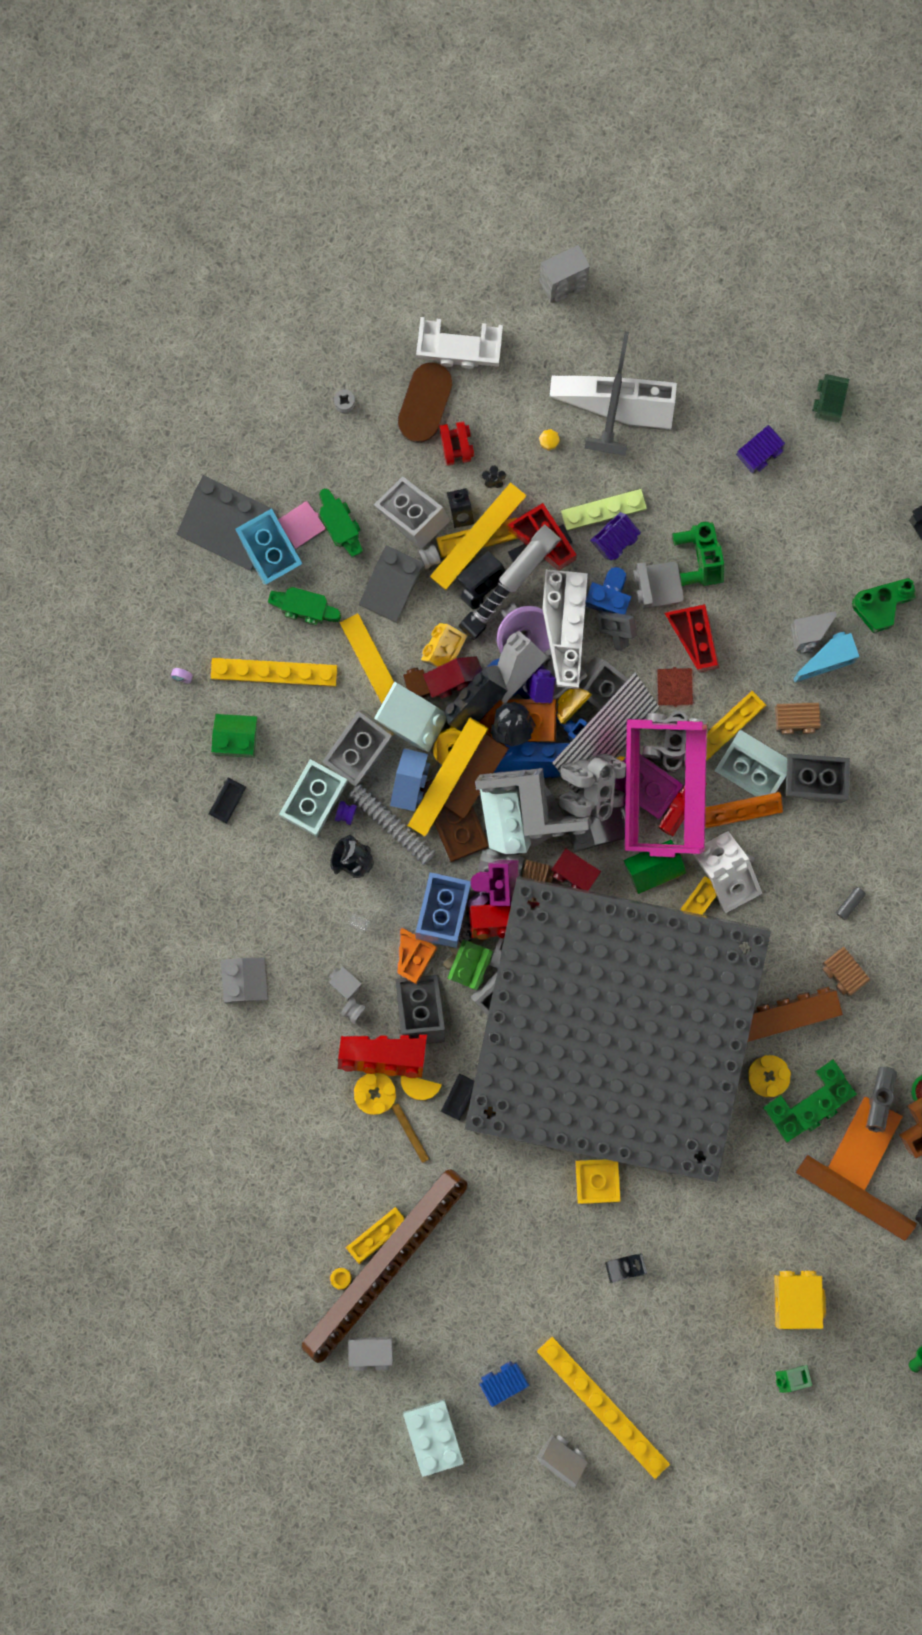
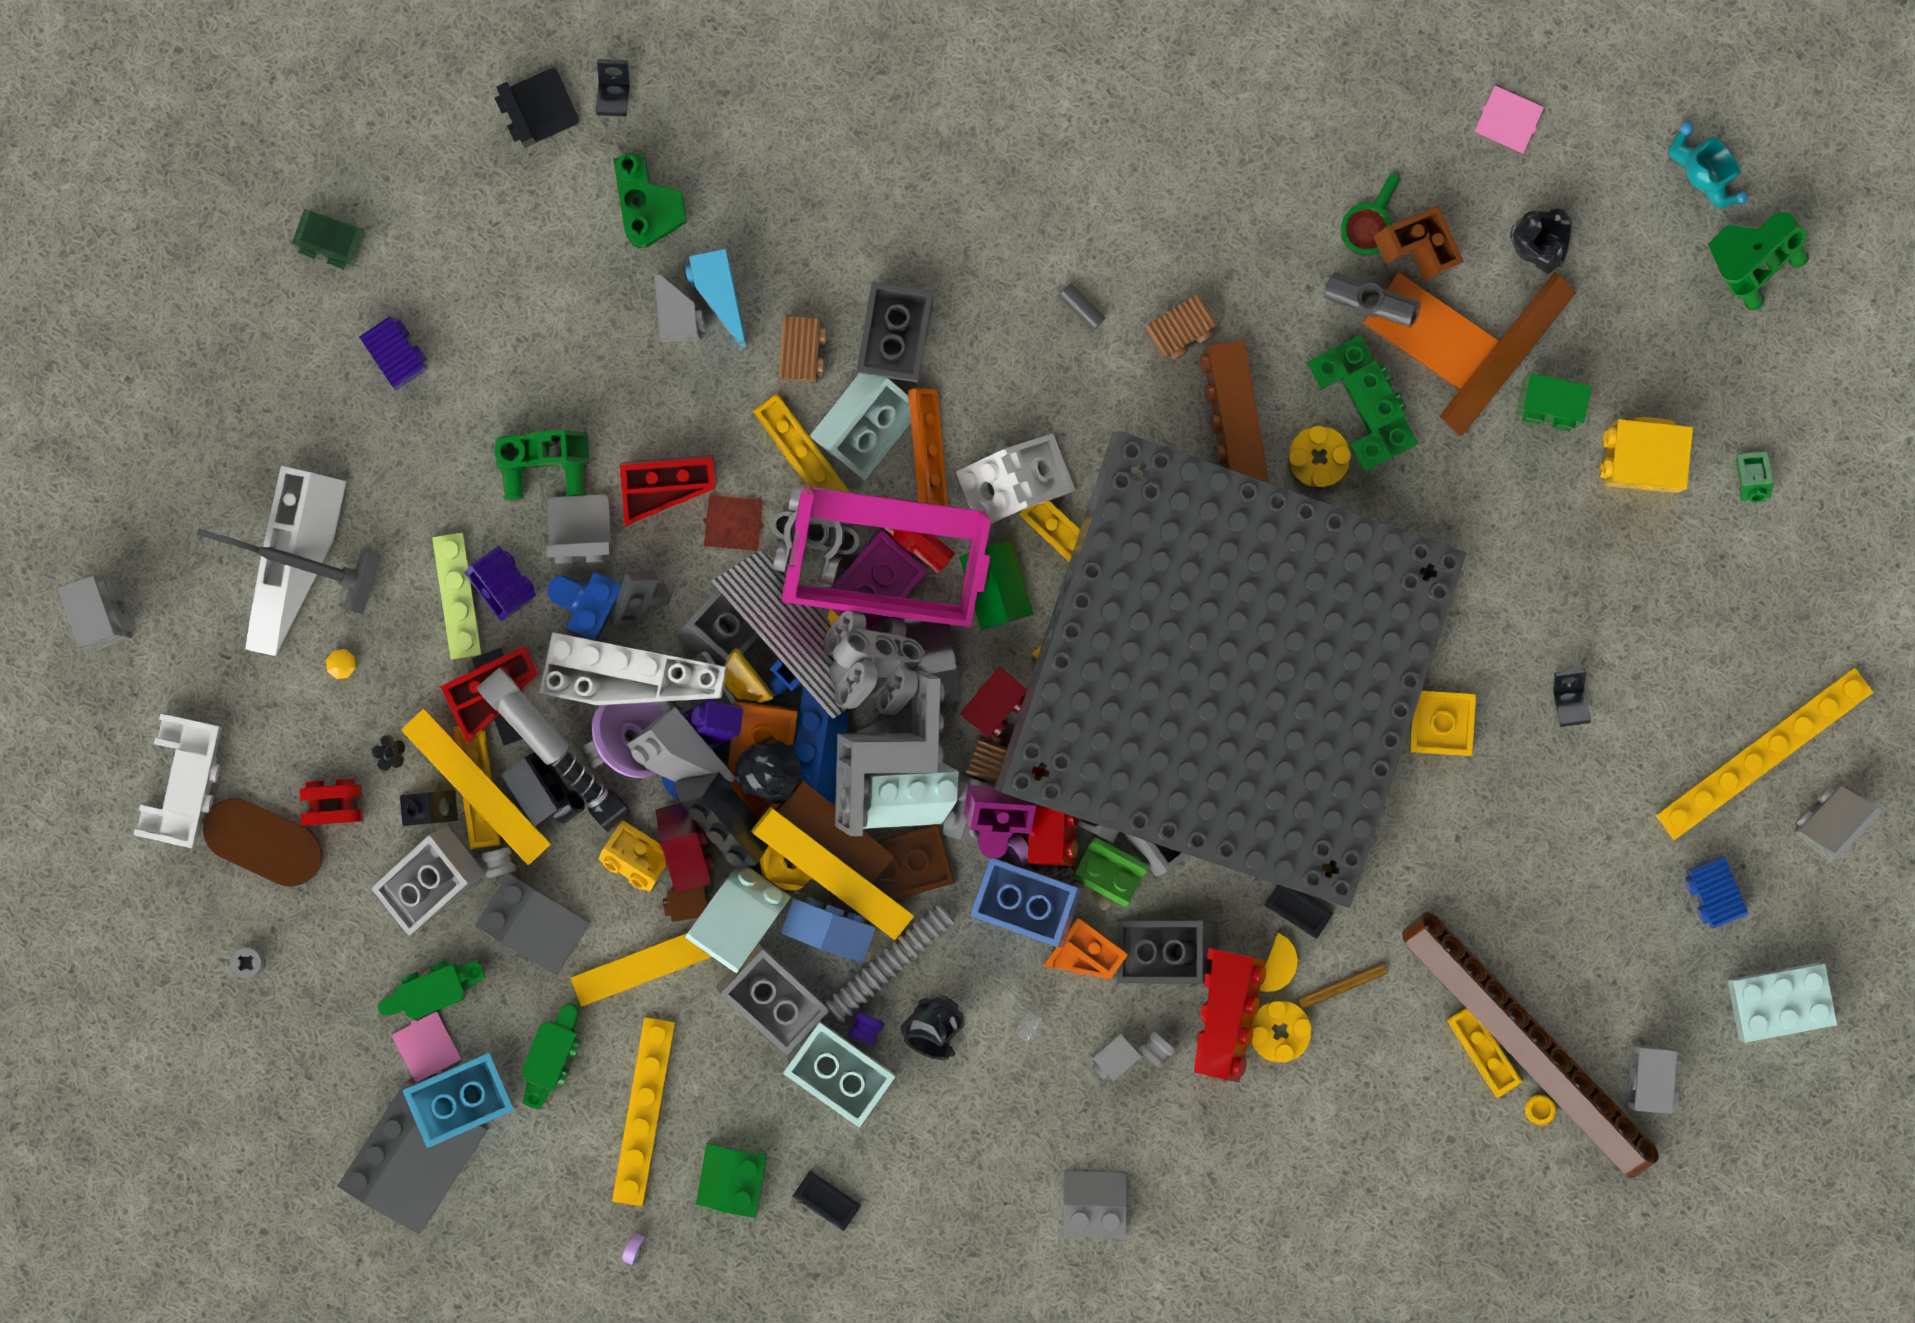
camera: 80 degrees left, 5 degrees up
none -> green brick [1516,373,1592,432]

